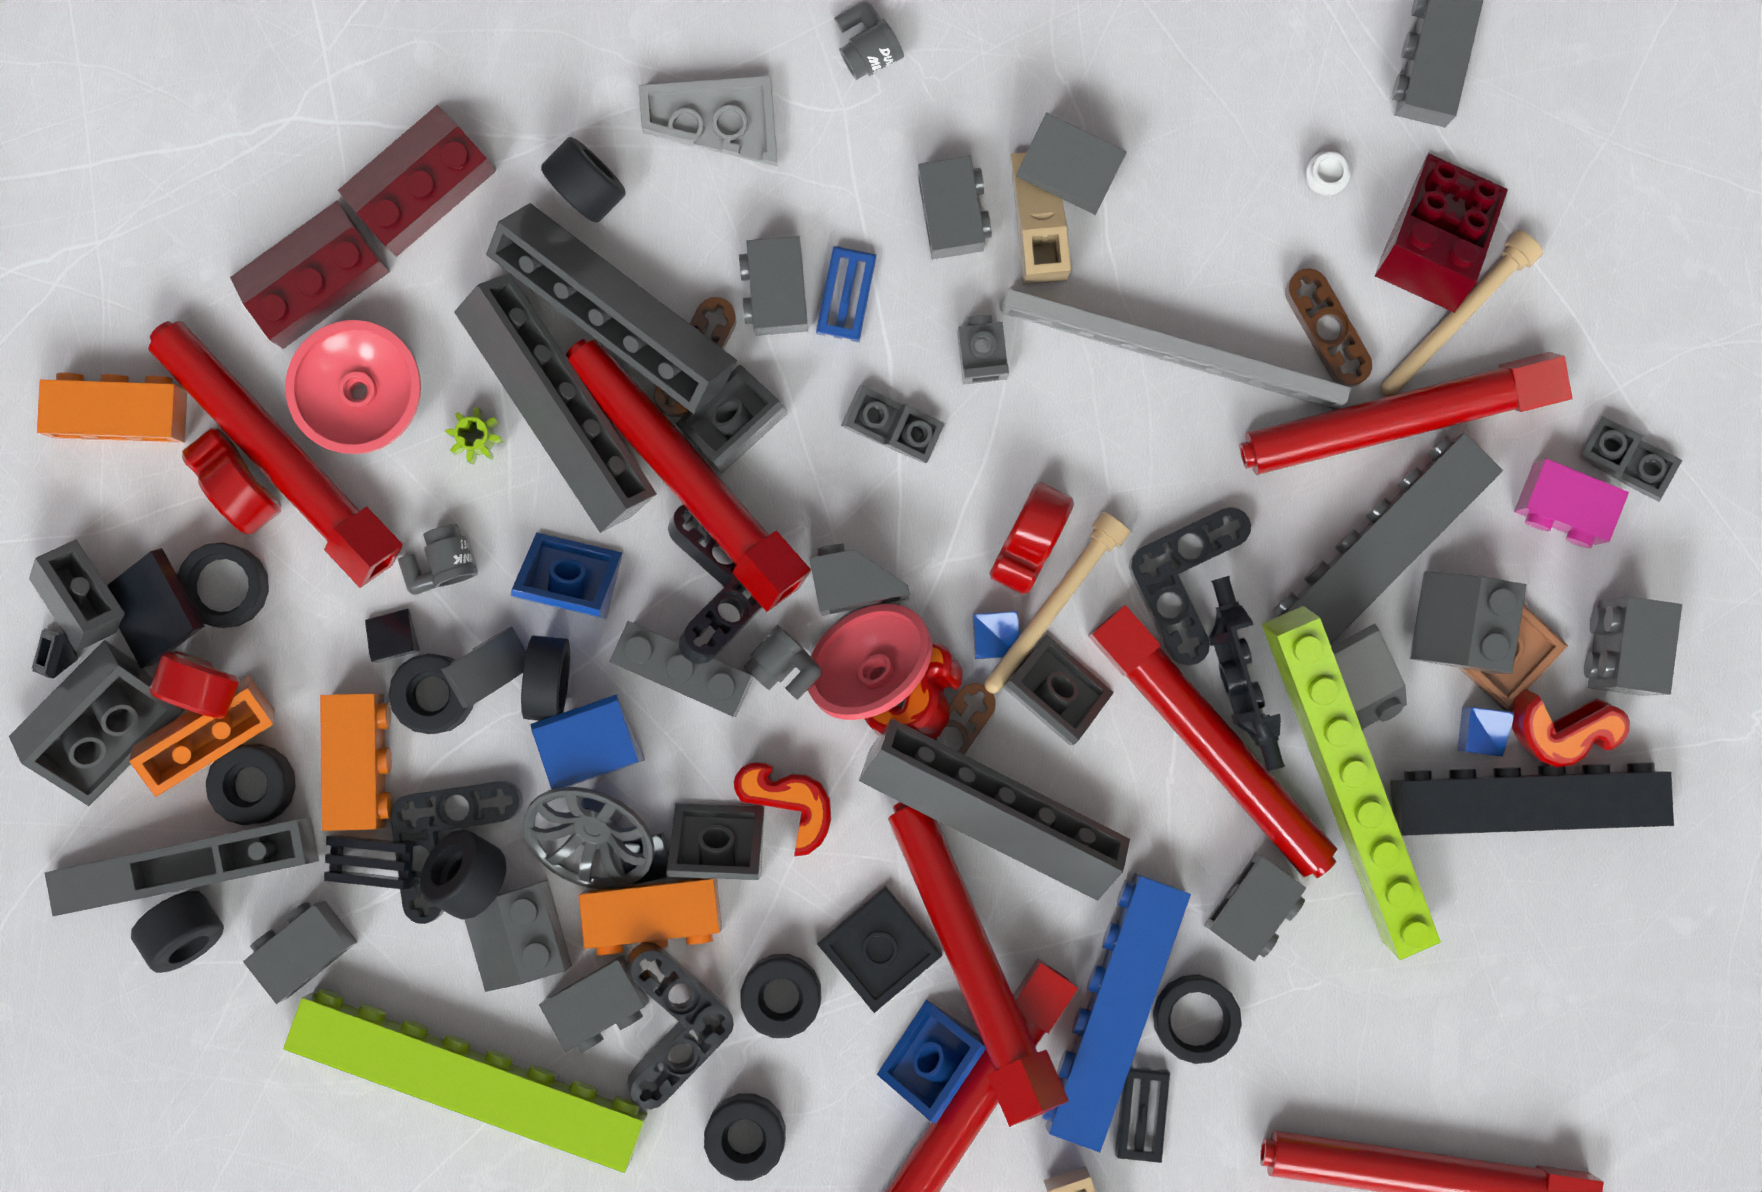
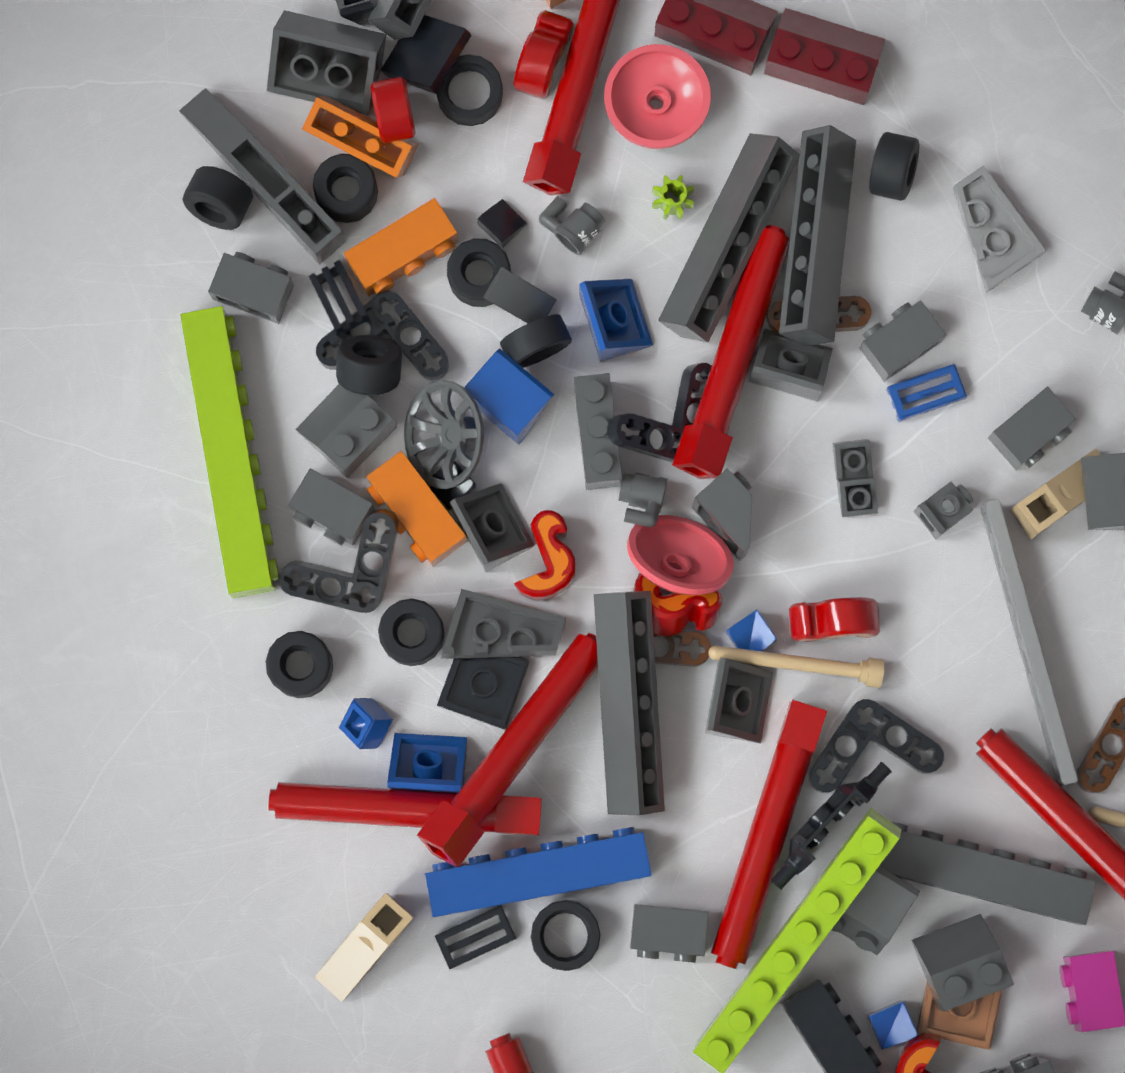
camera: 65 degrees right, 5 degrees down
none -> blue slope [339,698,393,749]
none -> dark grey wing [441,589,566,659]

